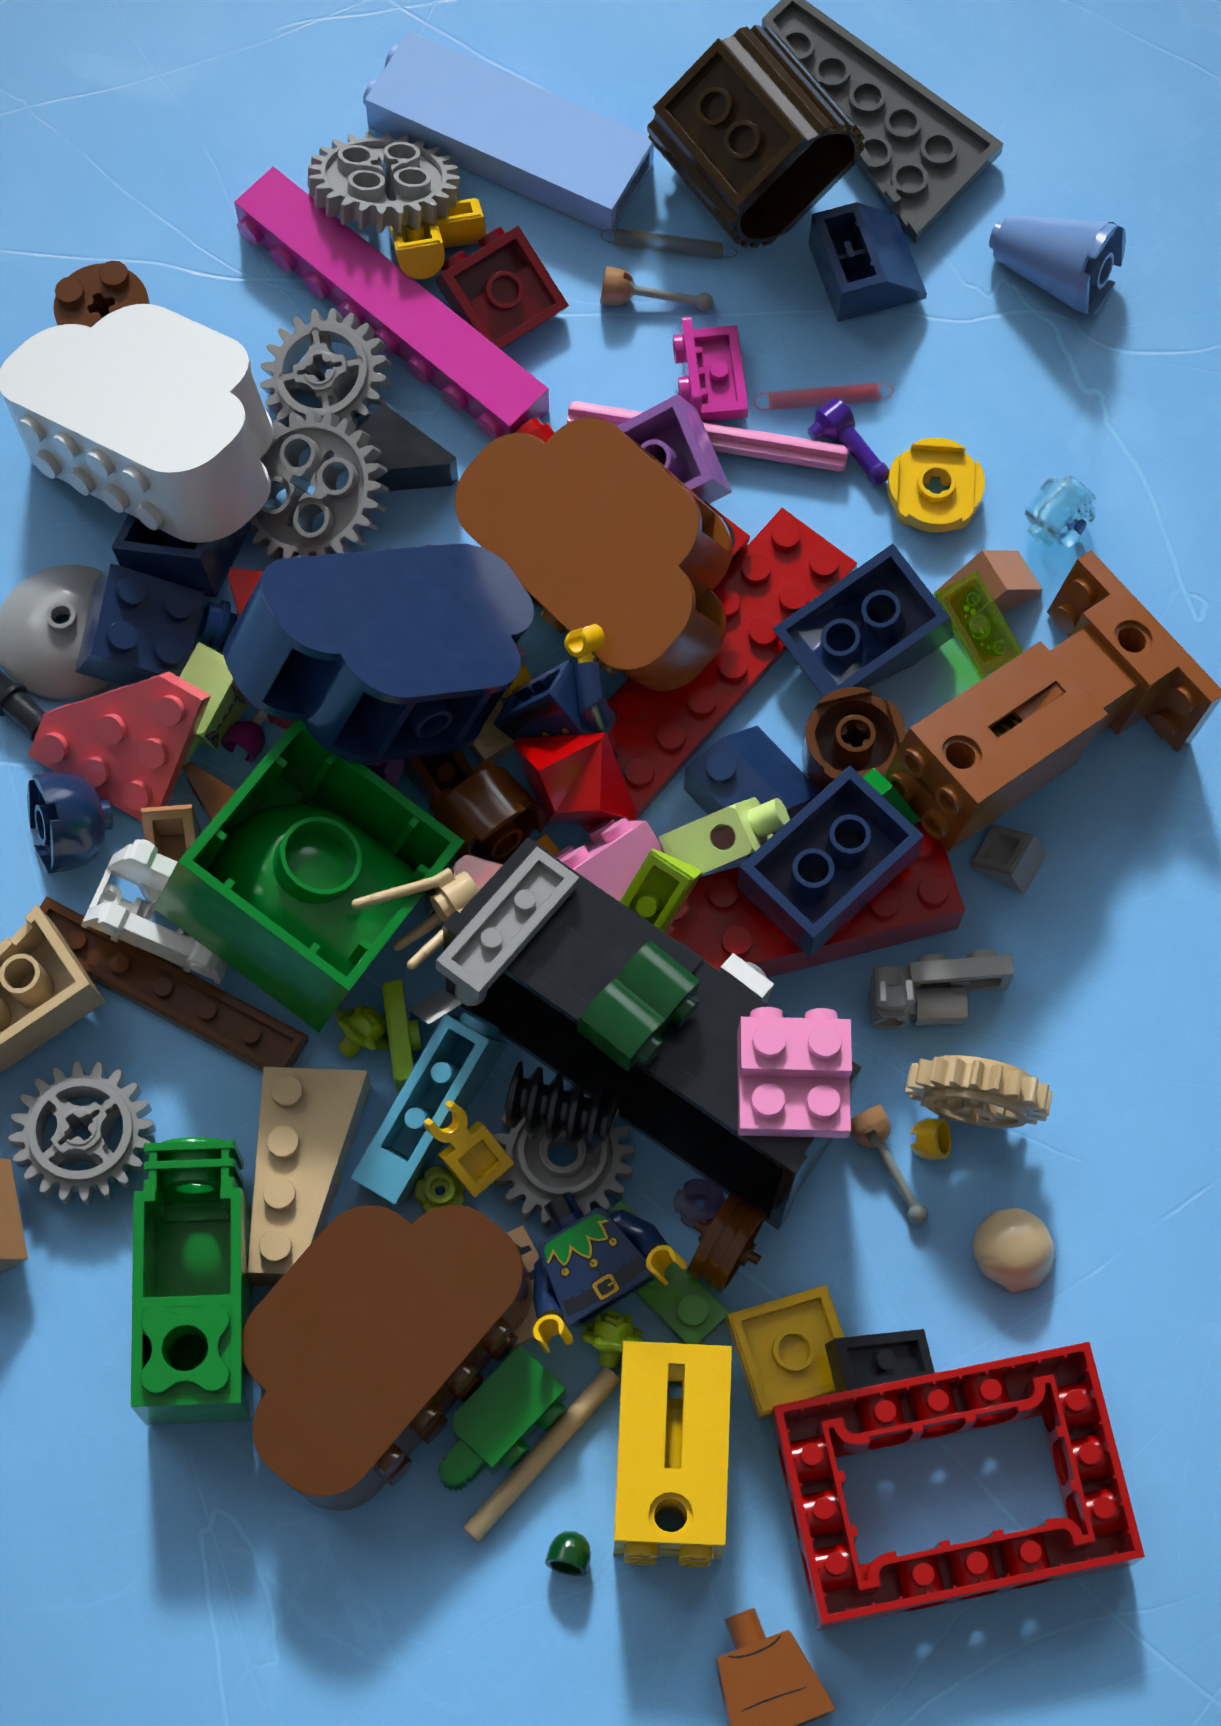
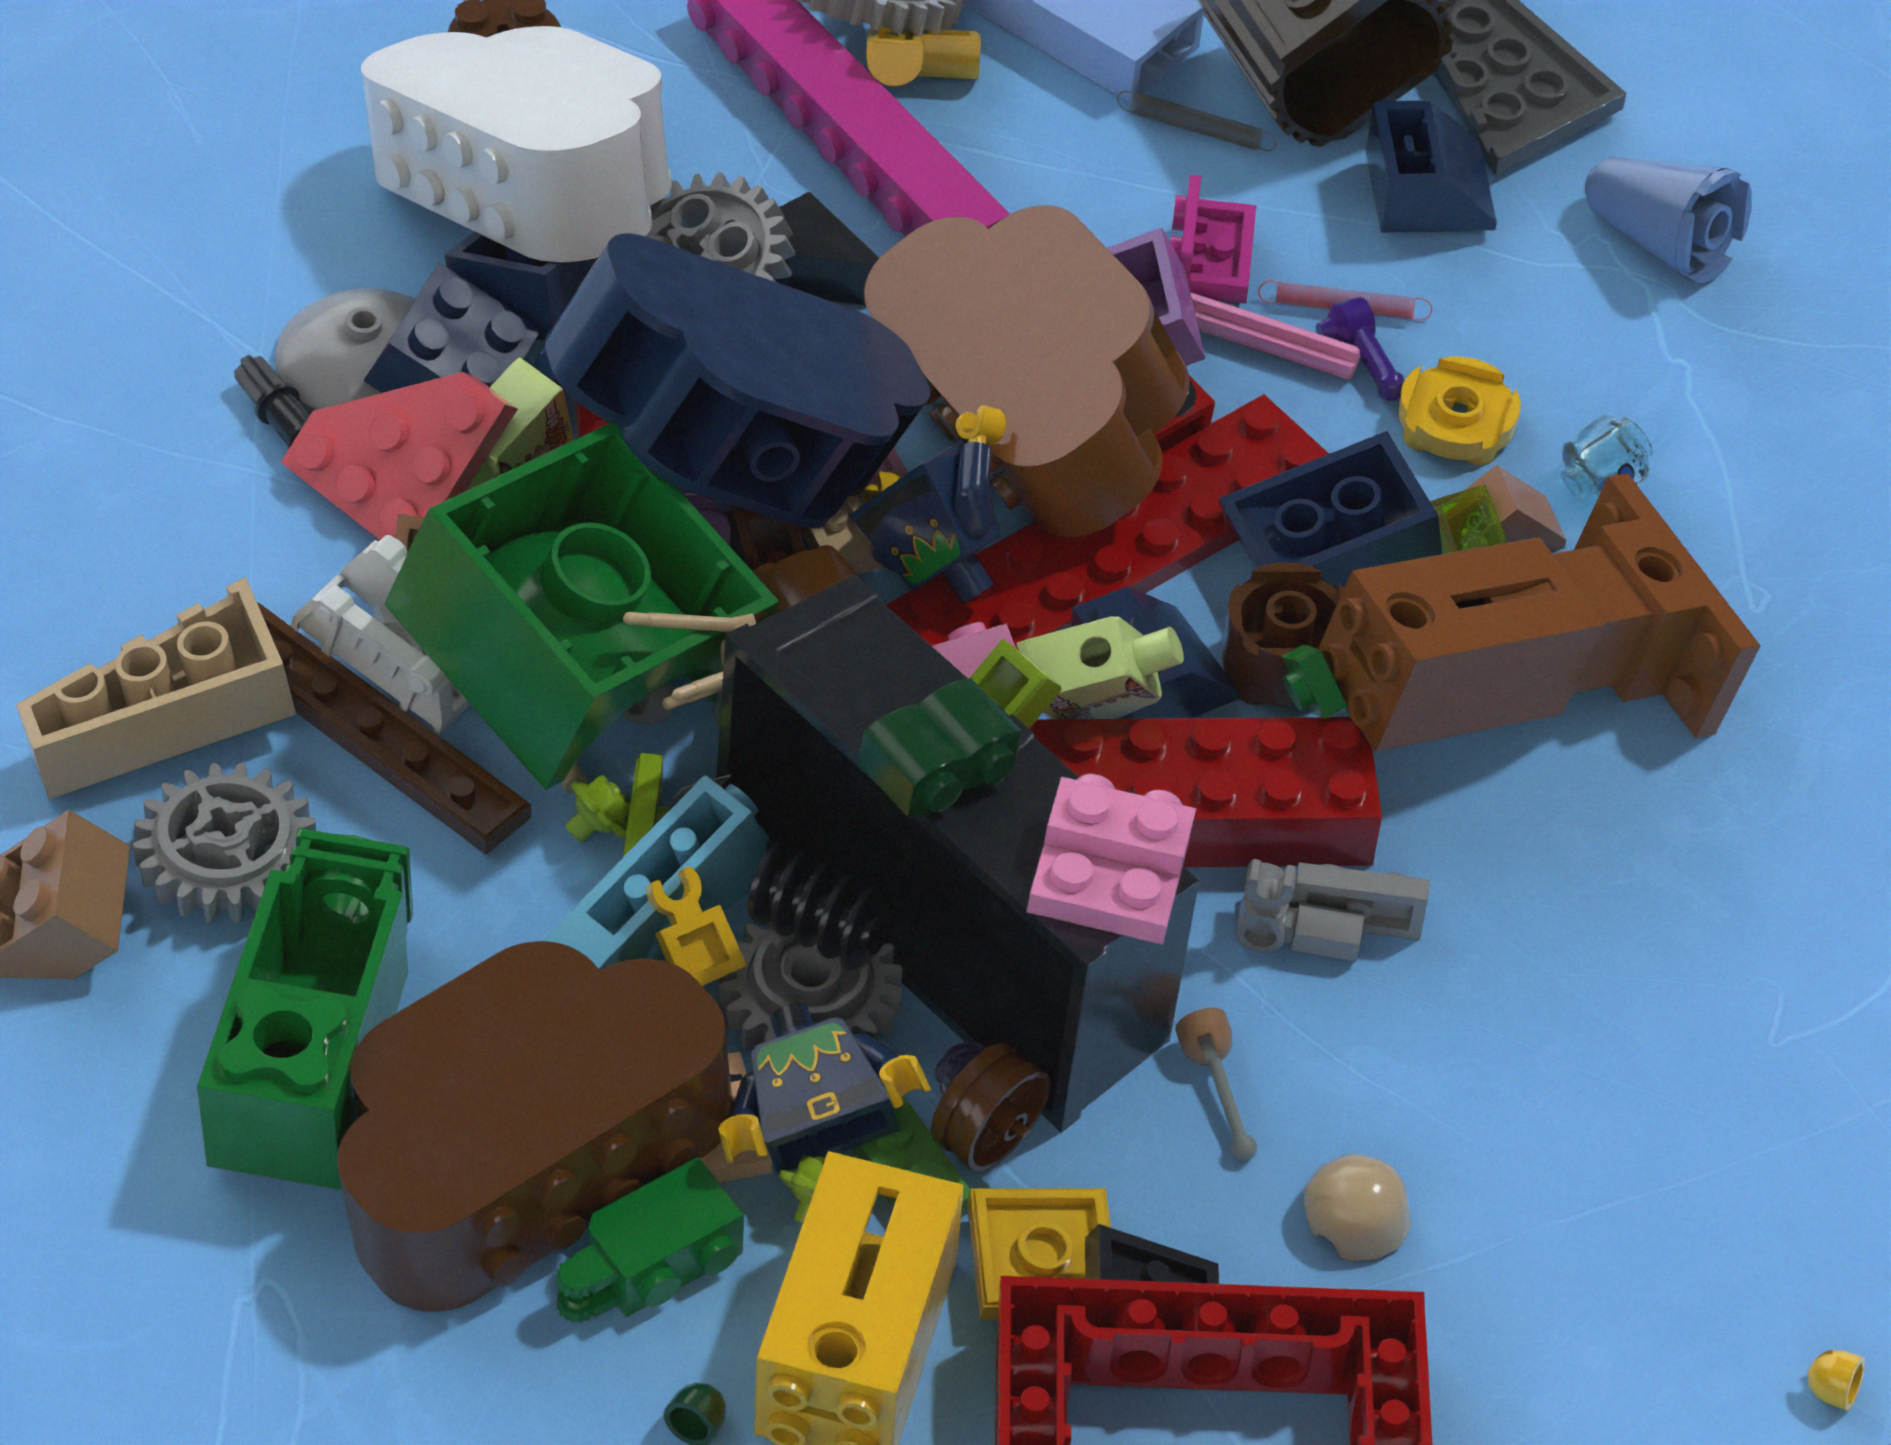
camera: 10 degrees right, 20 degrees down
dark blue cylinder [27,772,113,874] -> none
tan wedge [247,1067,372,1286] -> none
light grey gear [260,308,392,431] -> none
dark red plate [435,225,569,350] -> none
light grey piece [435,847,579,1006] -> none
tan bar [463,1367,621,1542] -> none
red slope [513,732,637,825] -> none
hinge [600,266,714,312] -> none
dark blue brick [737,766,924,958] -> none
tan gear [905,1055,1053,1128] -> none
yellow hinge [910,1118,952,1160] -> none
light grey slope [970,824,1046,893] -> none

